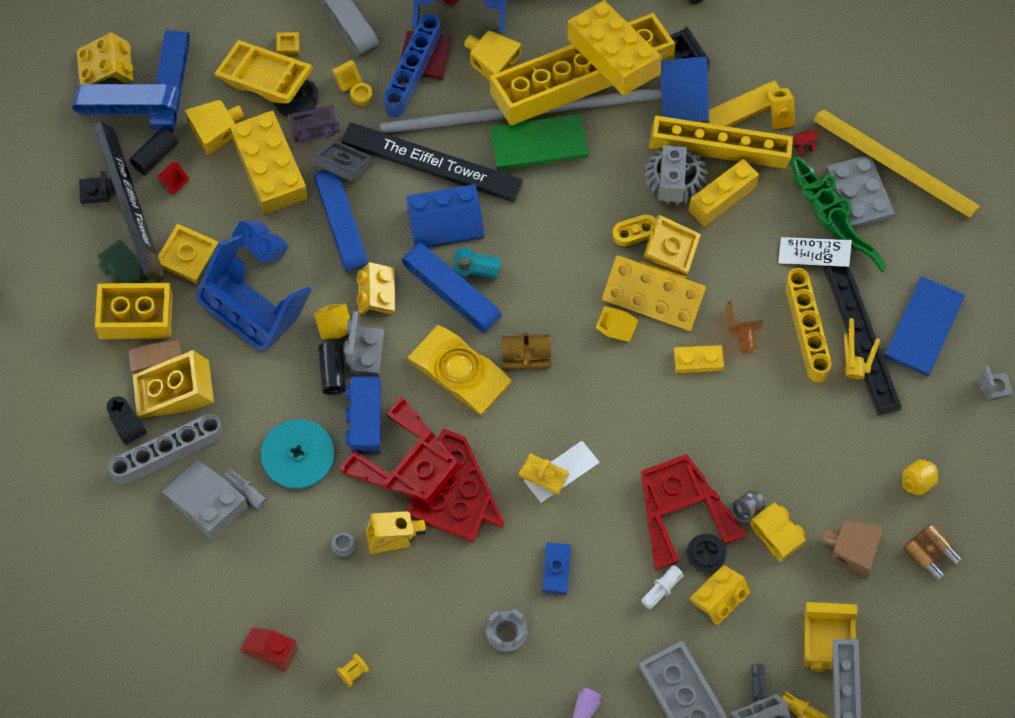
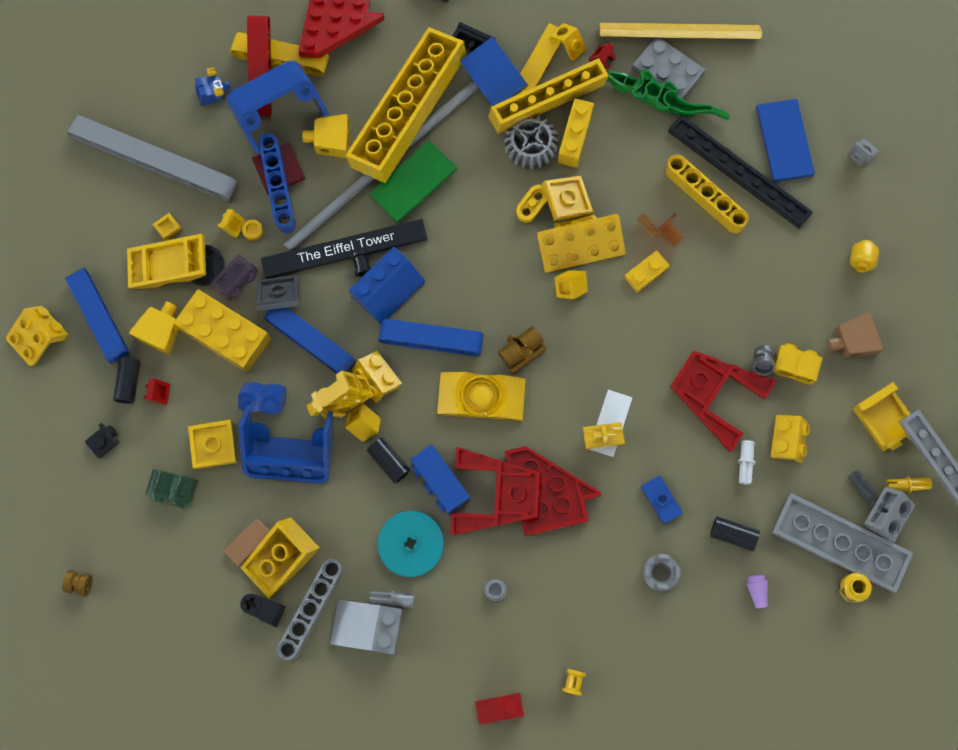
camera: 30 degrees left, 10 degrees up
beam [72,84,180,115] -> none
black tile [94,121,165,282] -> none
yellow brick [95,283,173,339] -> none
light grey bracket [344,311,385,377] -> none
yellow torso [365,511,426,554] -> none
teal piece [454,248,501,279] -> none
yellow brick [567,0,661,96] -> none
light grey brick [659,145,687,202] -> none
black gear [686,534,727,573] -> none
white sticker [778,237,852,267] -> none
yellow plant [844,318,880,380] -> none
clear orange piece [903,523,962,580] -> none
none -> yellow hips [307,371,374,419]
none -> black bush [350,251,371,277]
none -> black pin [710,516,760,551]

